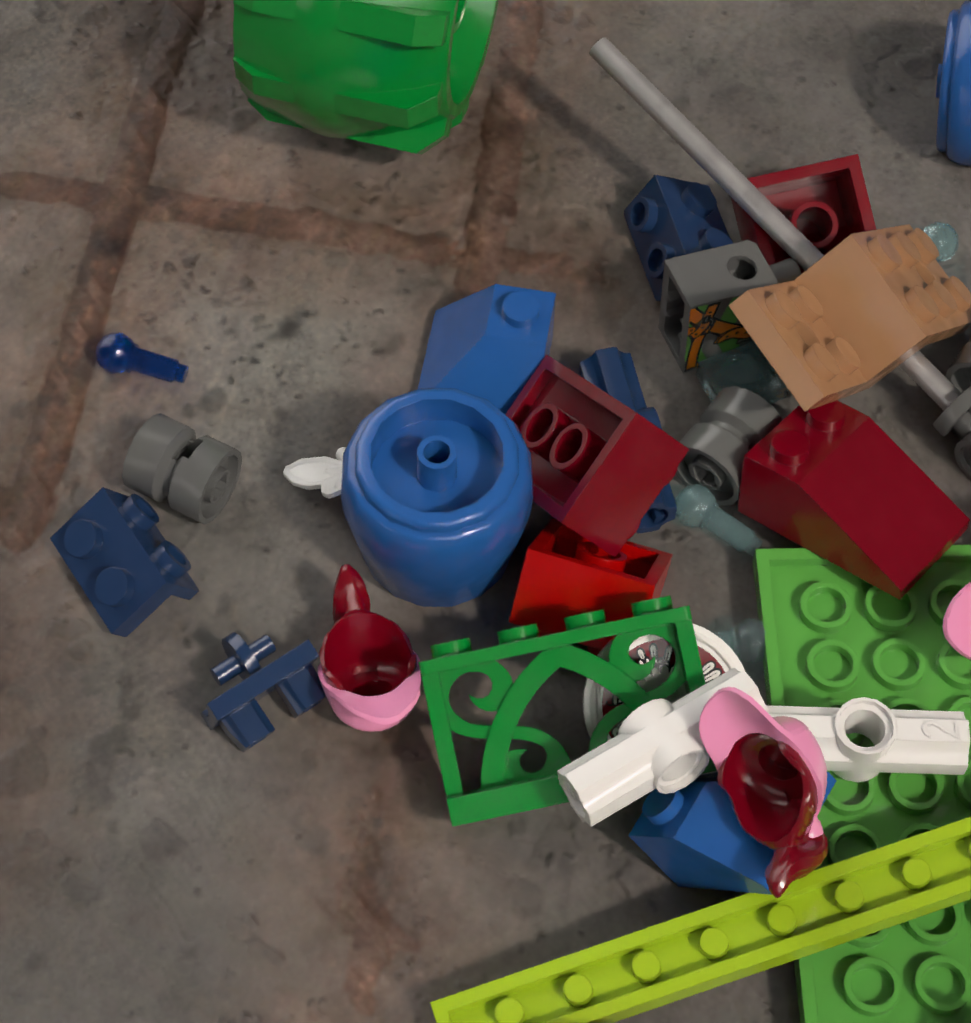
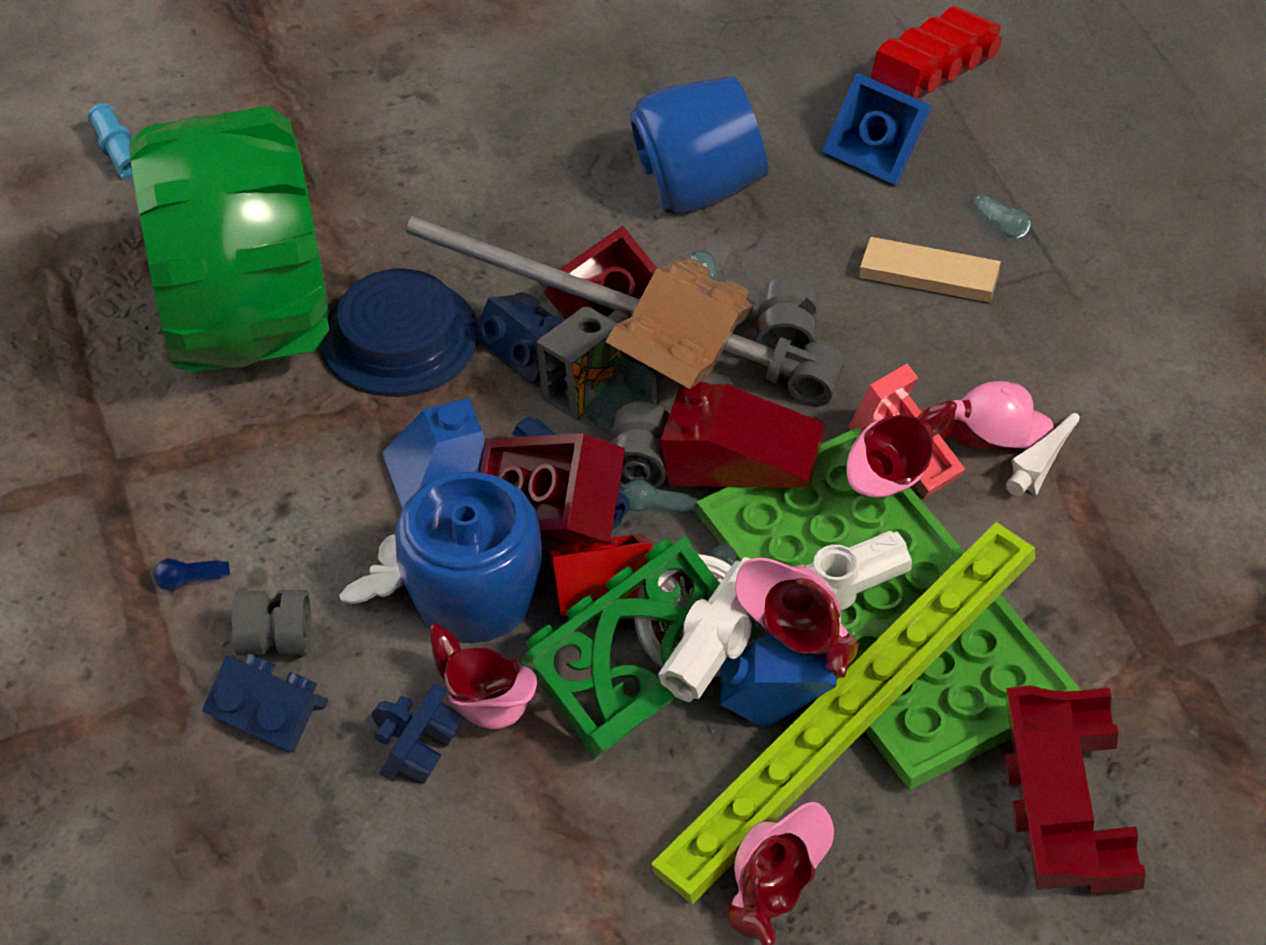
camera: 25 degrees left, 10 degrees down
none -> dark blue piece [321,268,478,397]

